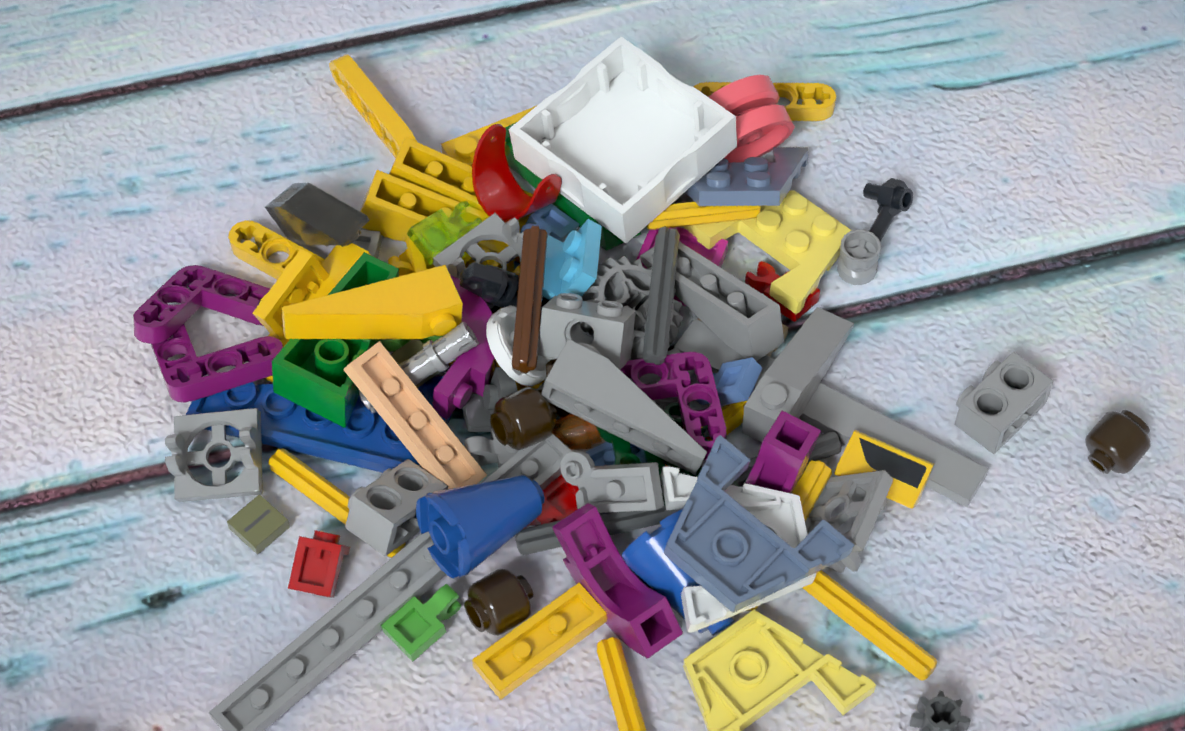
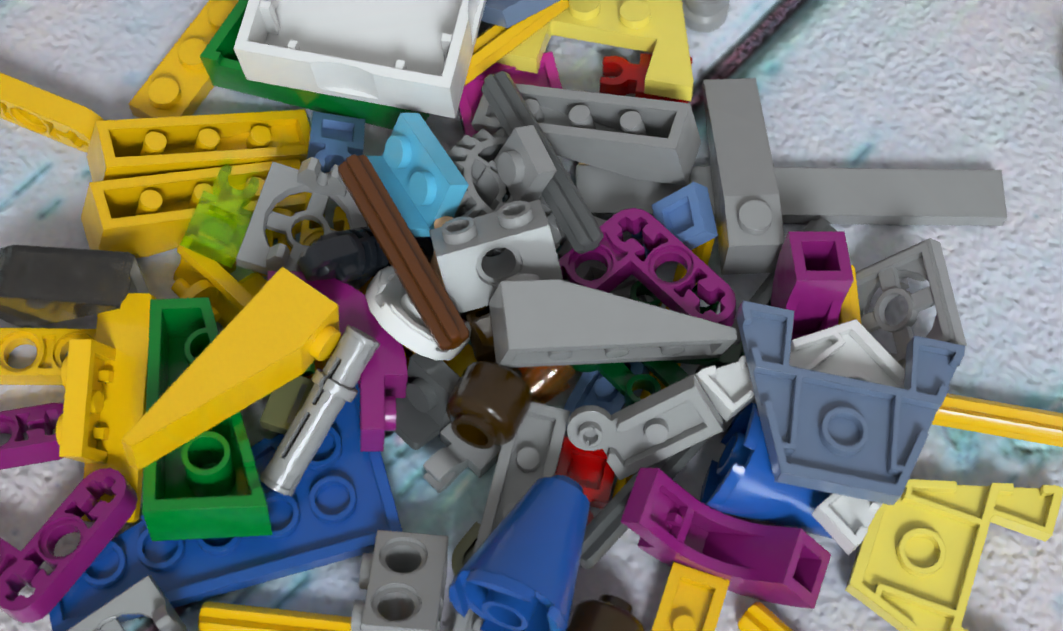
camera: 35 degrees left, 10 degrees up
light nougat plate [343,341,487,489] -> none
red piece [472,124,562,222] -> none
slope [834,430,934,508] -> none
light grey brick [954,352,1054,454] -> none
none -> light grey plate [494,125,557,202]

